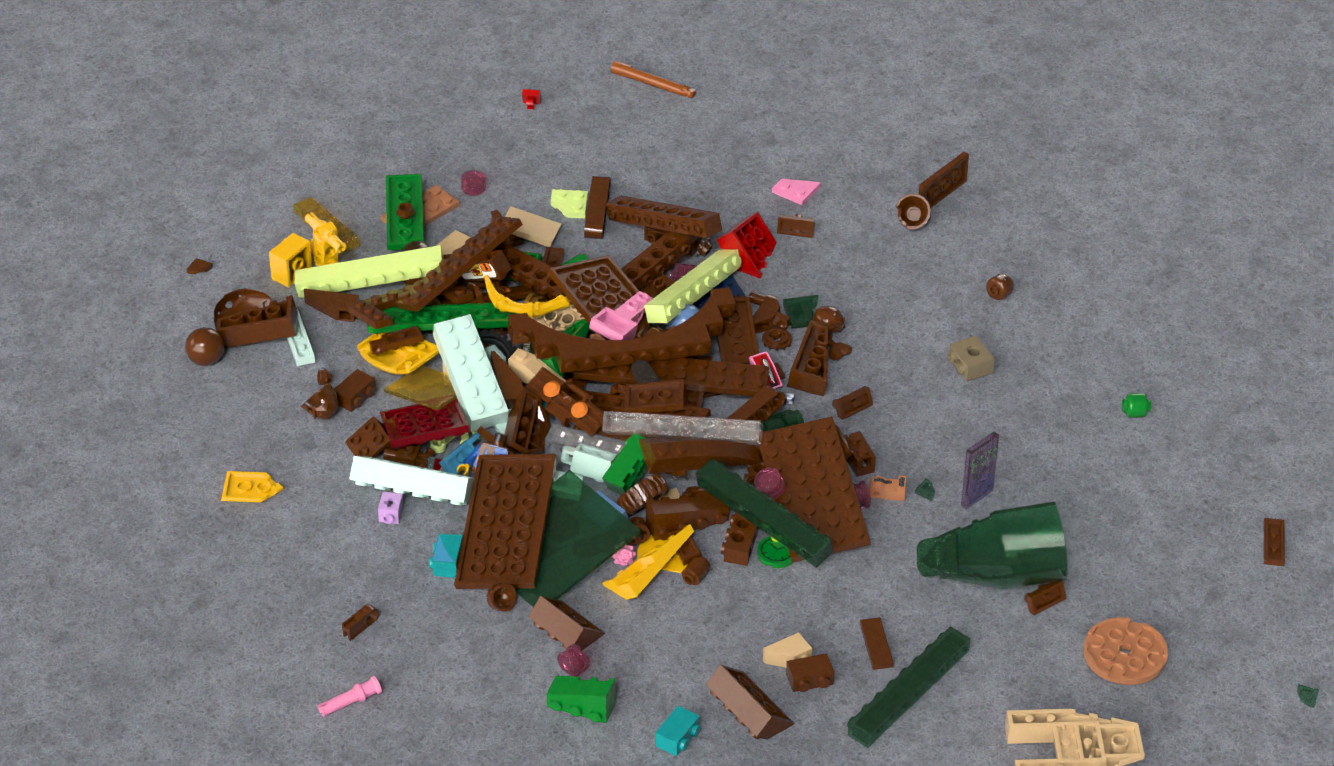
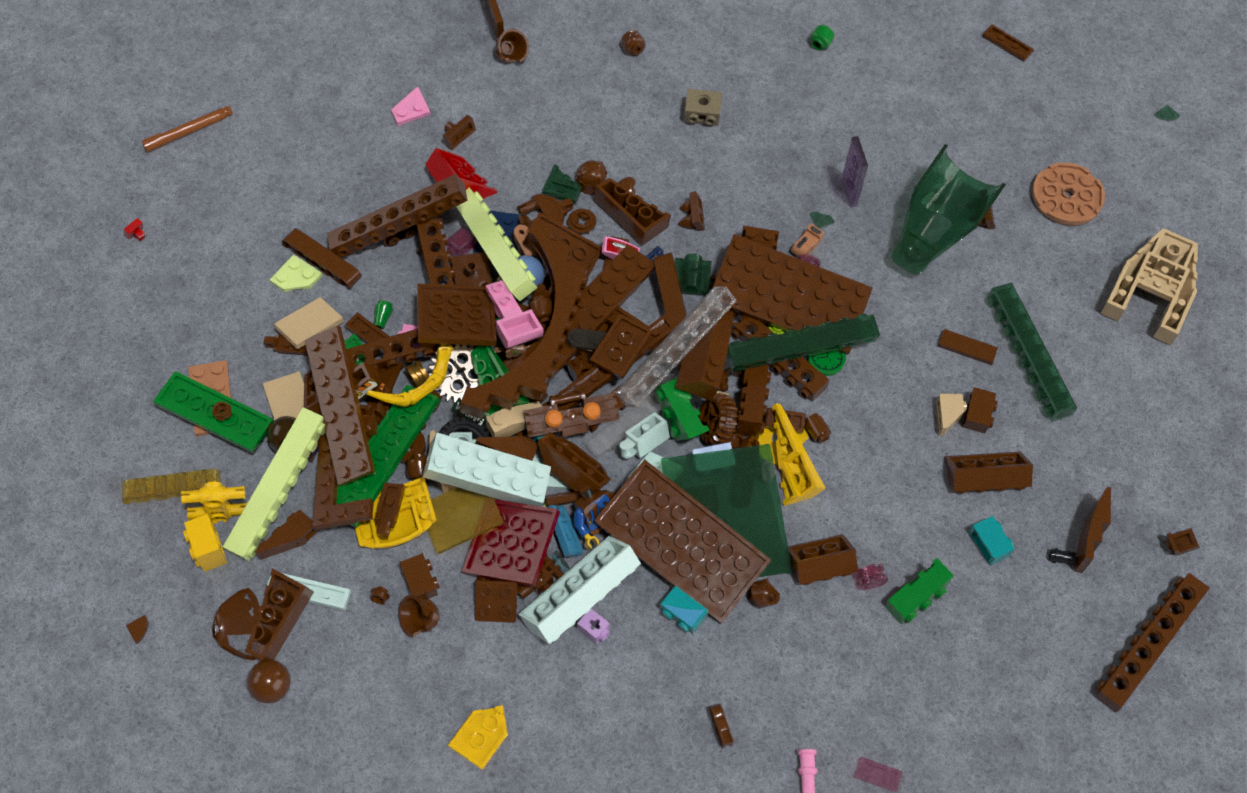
camera: 60 degrees left, 20 degrees up
clear pink wheel [461,170,486,196] -> none
clear pink wheel [754,468,786,500] -> none
none -> clear pink tile [855,757,903,793]

